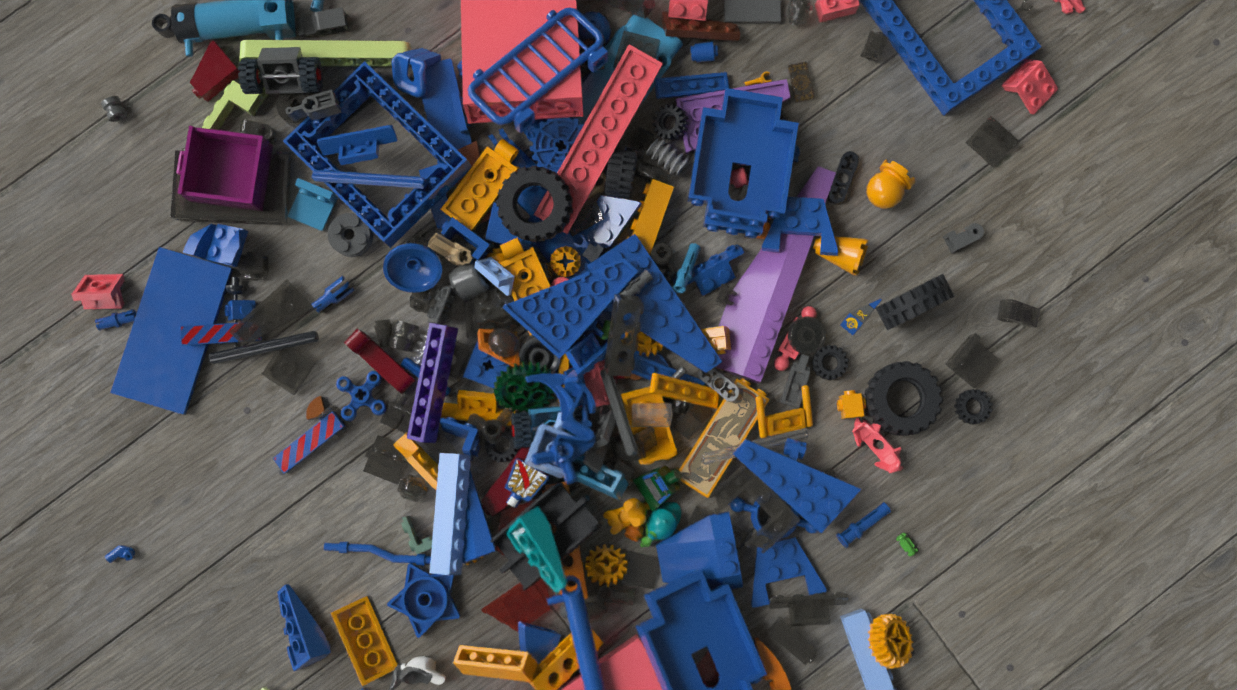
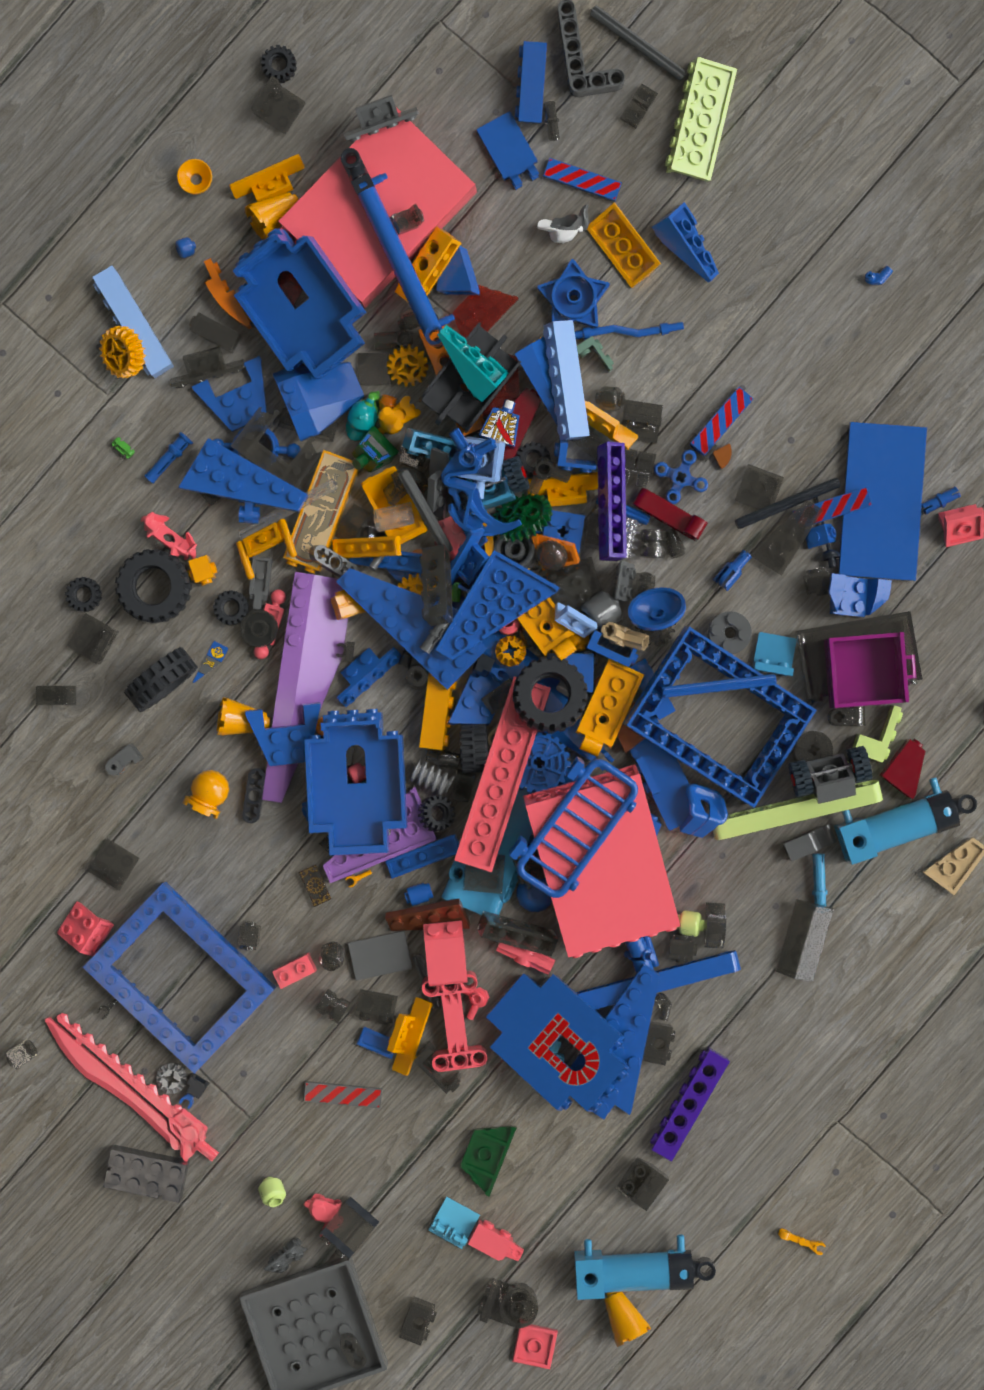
camera: 170 degrees right, 5 degrees up
dark grey piece [285,89,341,121] -> none
blue bracket [317,125,398,165] -> none
light orange brick [453,645,538,682] -> none
dark azure pin [673,243,701,293] -> none

